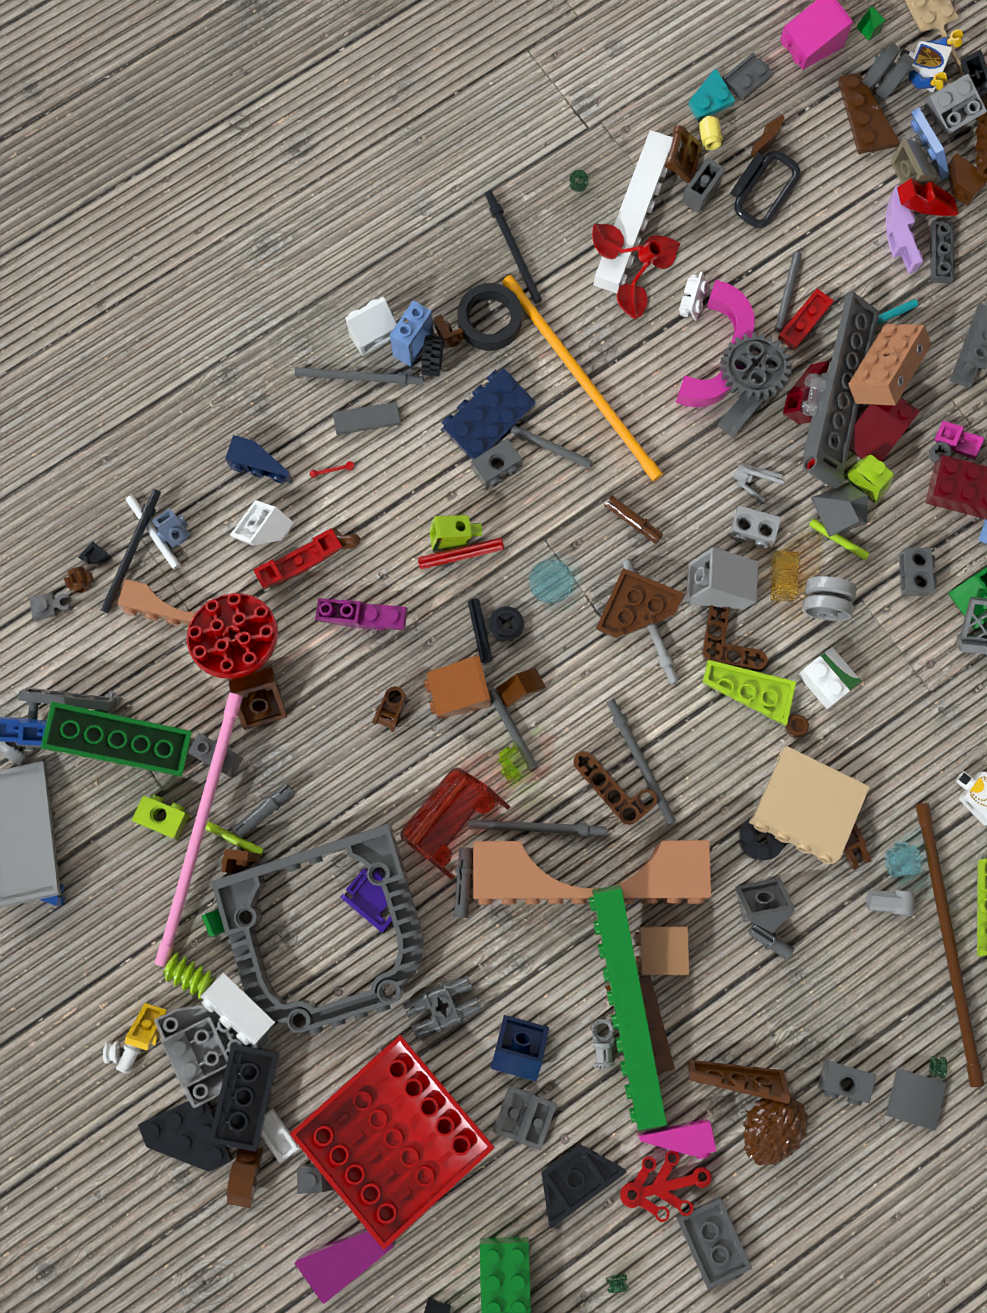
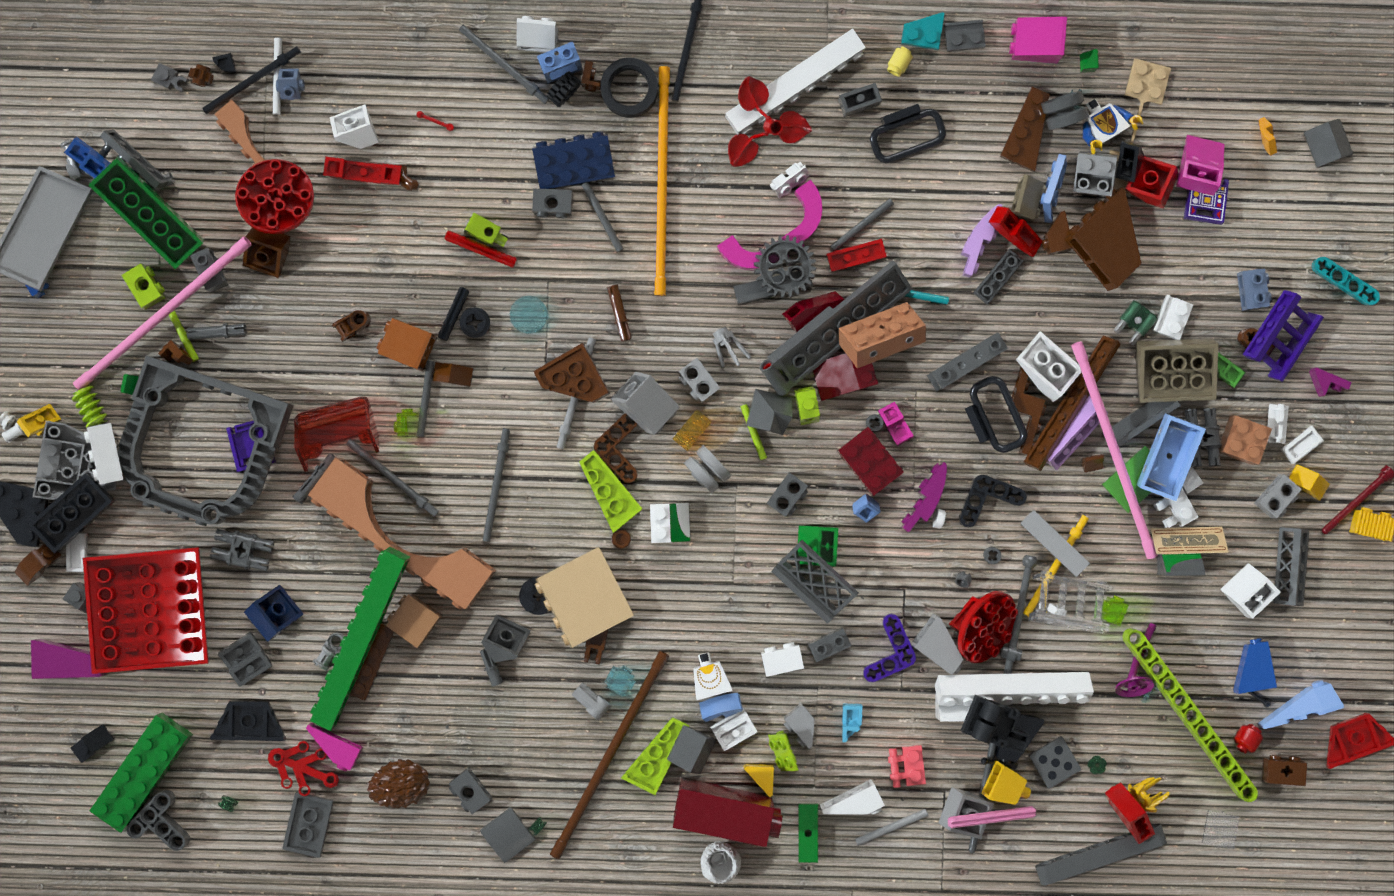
camera: 35 degrees right, 10 degrees up
dark blue slope [225,435,292,484] -> none
magenta slope [315,598,408,631] -> none
dark grey tile [333,402,401,435] -> none
clear green bush [569,170,588,192] -> none
reddish brown beam [574,751,658,825] -> none
reddish brown plate [664,125,702,183] -> none
reddish brown wing [688,1060,791,1104] -> none
reddish brown slope [751,115,785,158] -> none
clear bar [802,373,827,416] -> none

